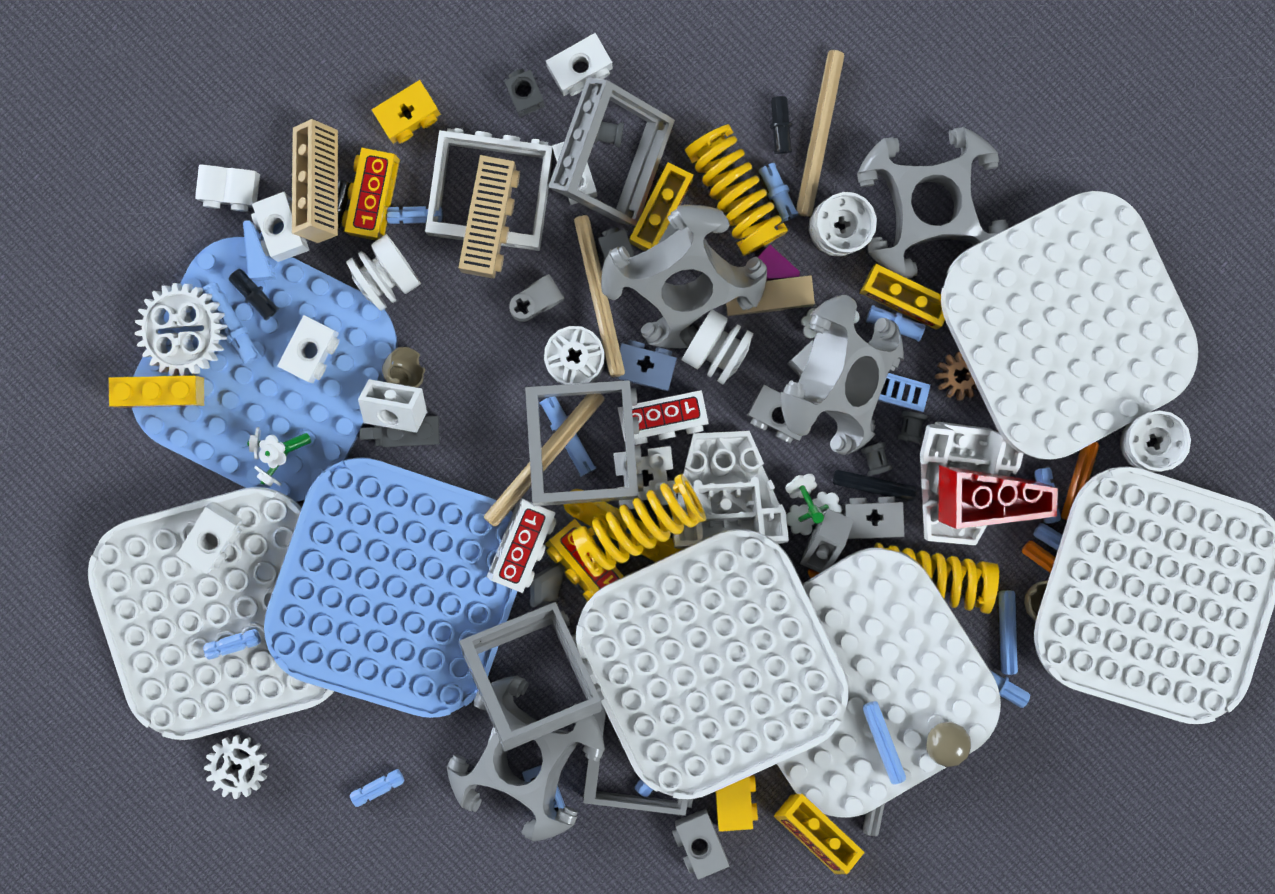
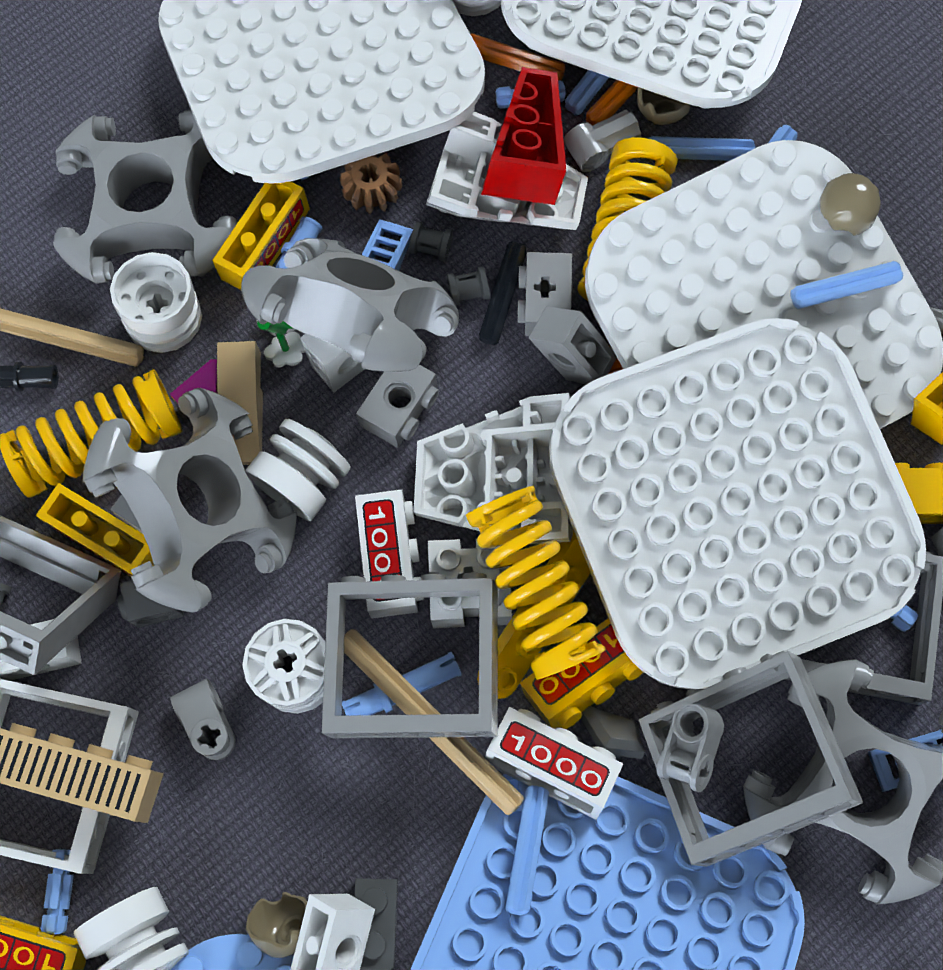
camera: 80 degrees left, 15 degrees down
tan axle [574,215,625,377] -> none
sand blue brick [613,340,677,392] -> none
light blue pin [759,163,798,222] -> none
white plant [785,474,842,535] -> none
none -> light blue axle [505,785,549,915]
none -> light grey piece [564,110,641,172]
none -> light grey piece [657,704,724,793]

